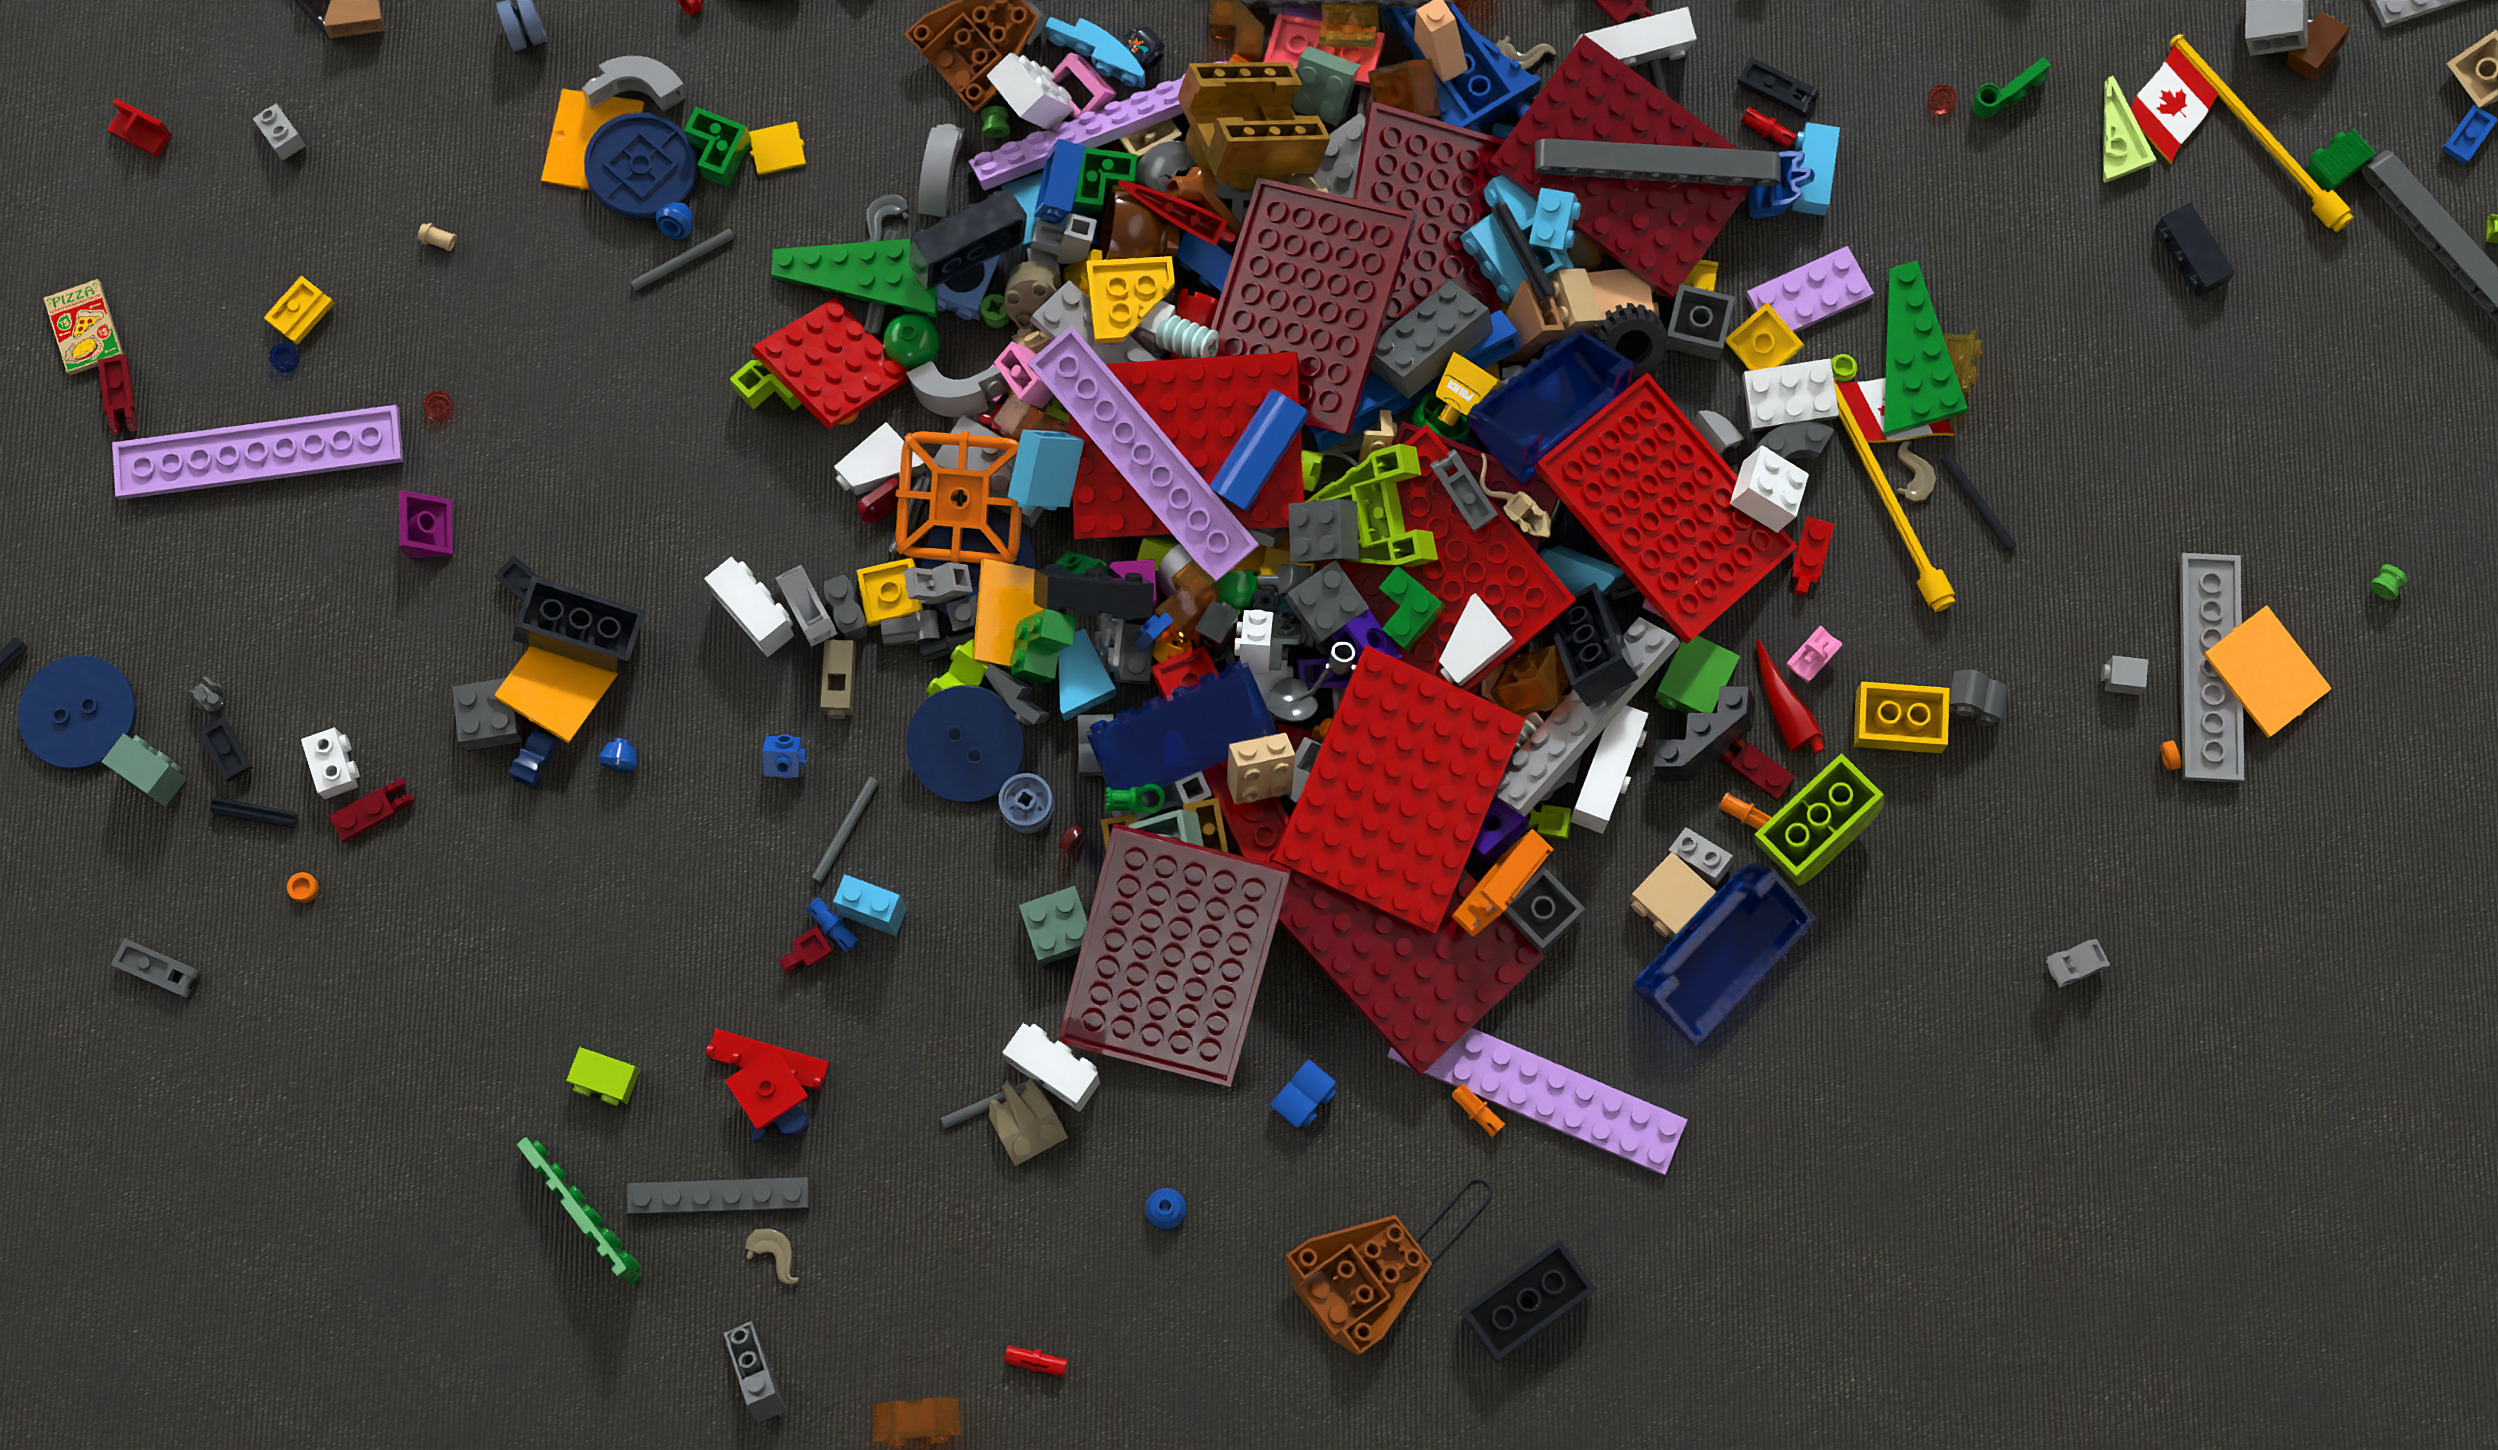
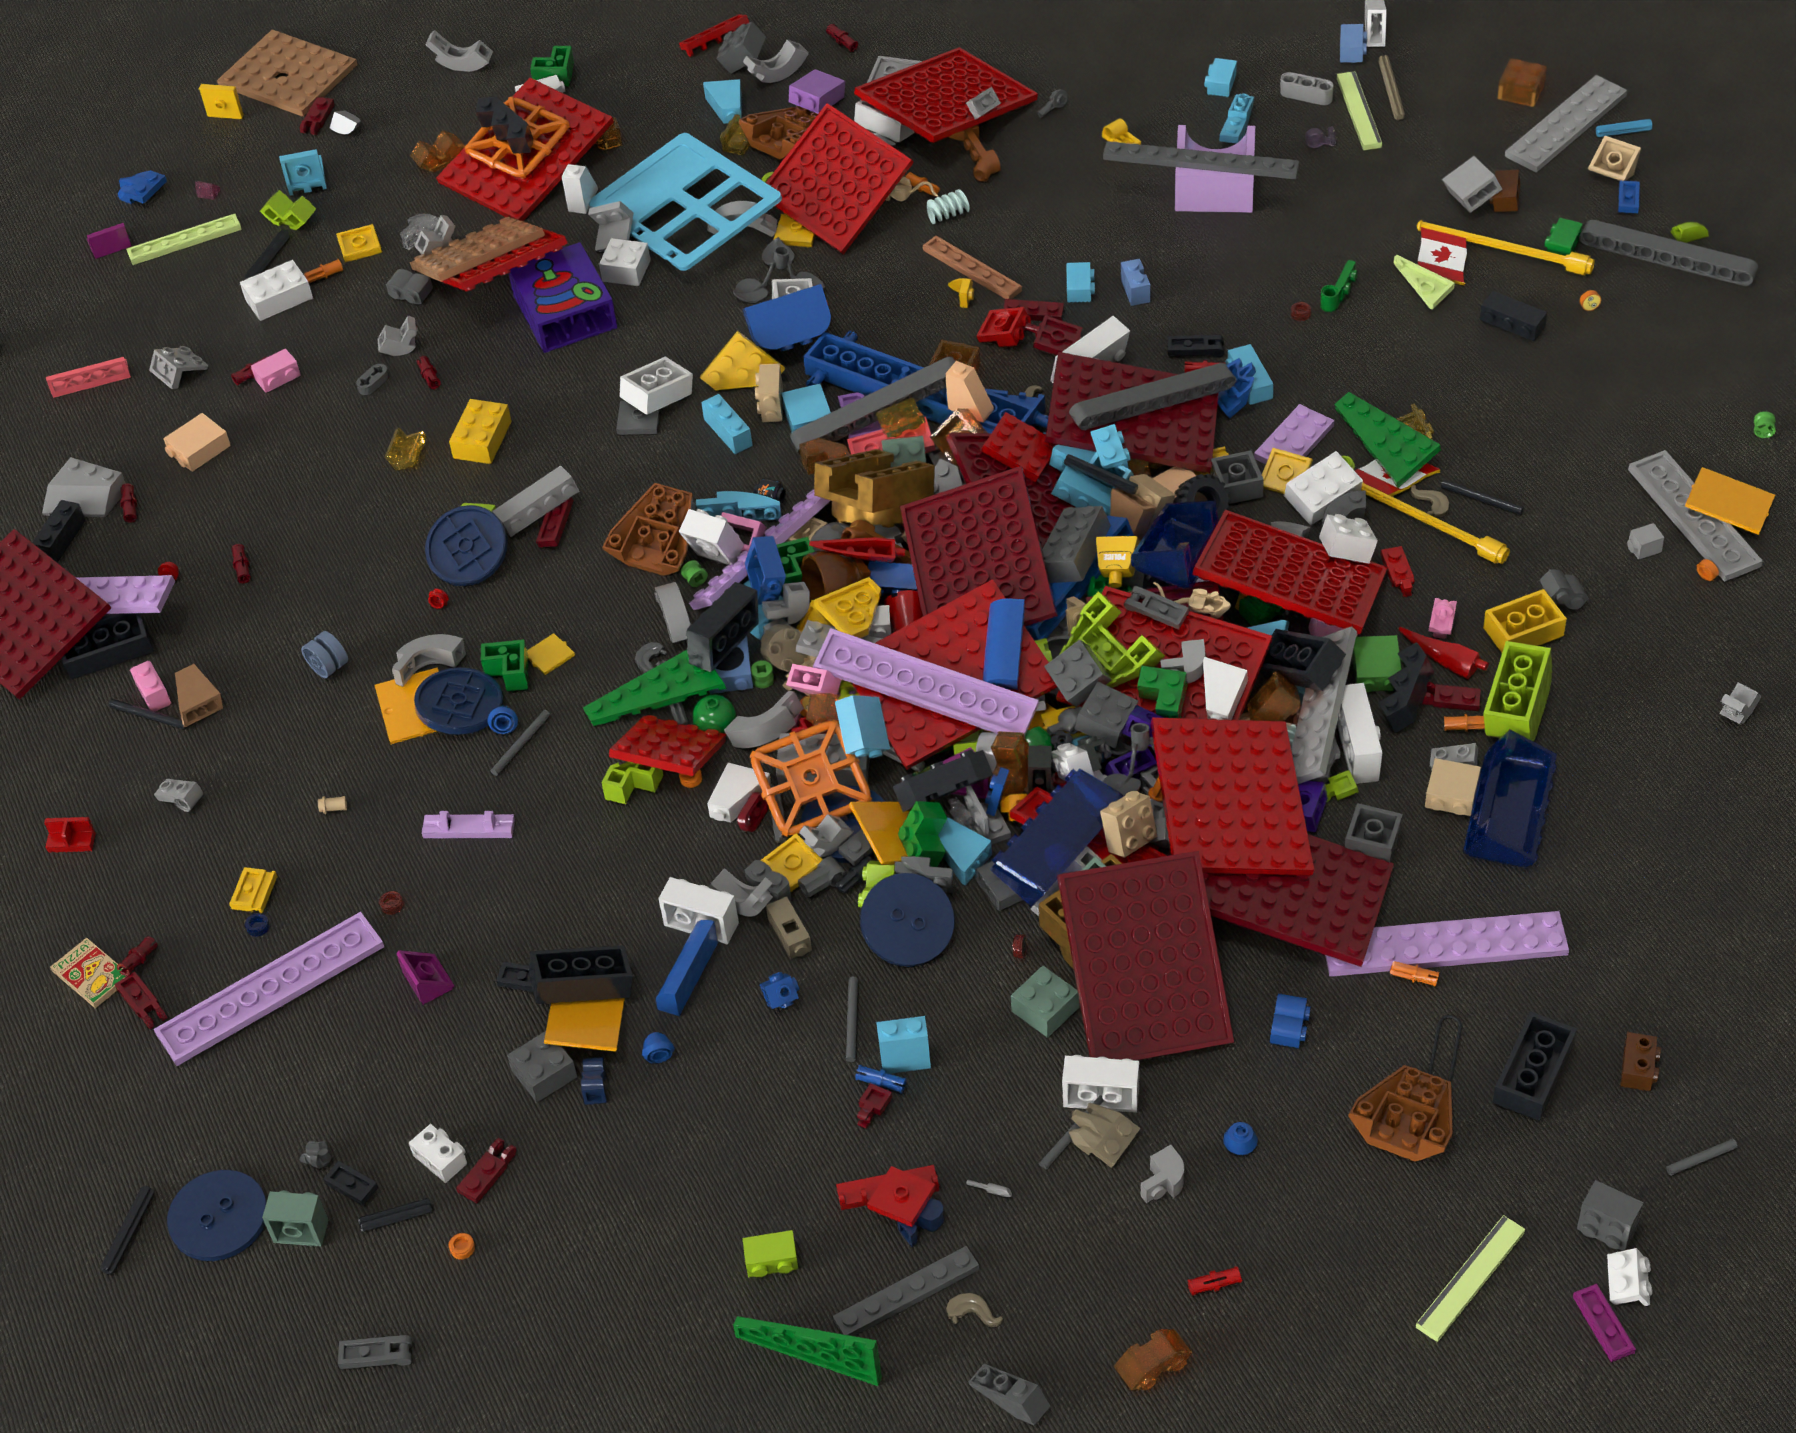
camera: 25 degrees left, 25 degrees down
sand blue wheel [999,773,1054,834] -> none
green connector [1105,784,1165,814] -> none
light aqua piece [1155,315,1219,359] -> none
orange door [1451,829,1554,937] -> none
none -> dark red pin [117,936,158,976]
none -> lavender hinge [422,811,515,838]
none -> blue brick [656,920,718,1016]
none -> light grey piece [966,1180,1012,1197]
none -> red plate [981,412,1058,482]
none -> light grey brick [1141,1145,1184,1203]
none -> light grey brick [1160,639,1206,683]
none -> tile [1579,290,1601,311]
none -> reddish brown brick [1620,1032,1661,1091]

